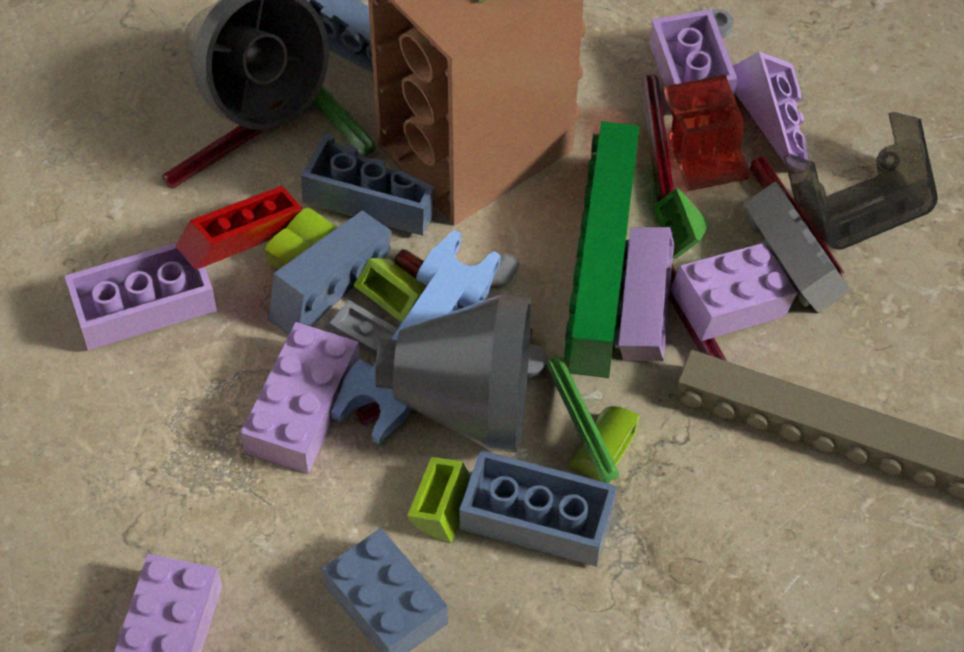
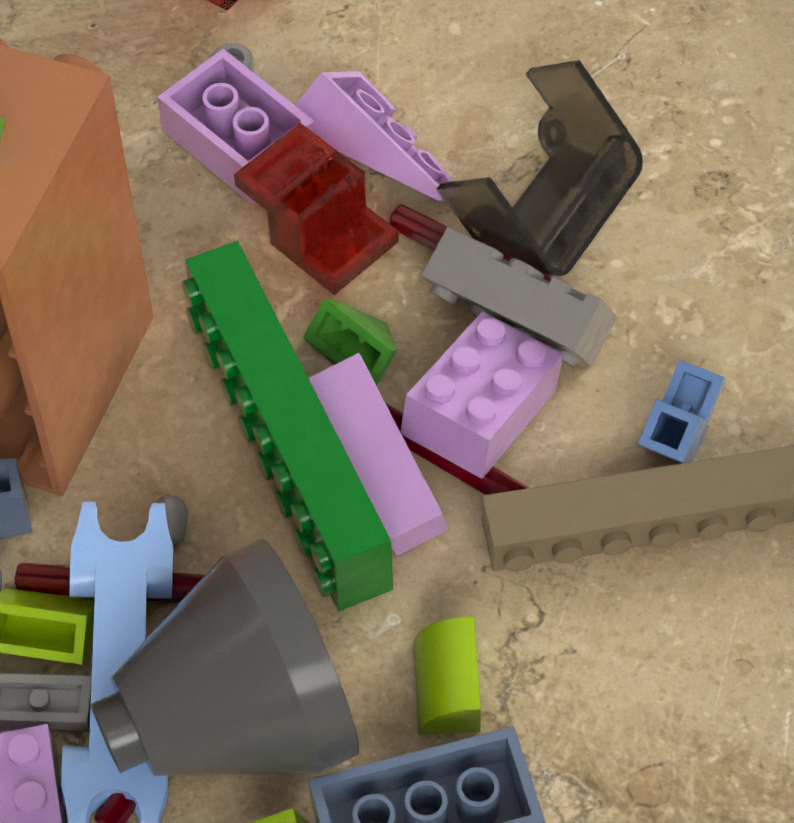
camera: 30 degrees left, 0 degrees up
bright green axle [546,356,619,483] -> none
dark red axle [641,74,674,202] -> none
none -> medium blue brick [637,359,726,463]

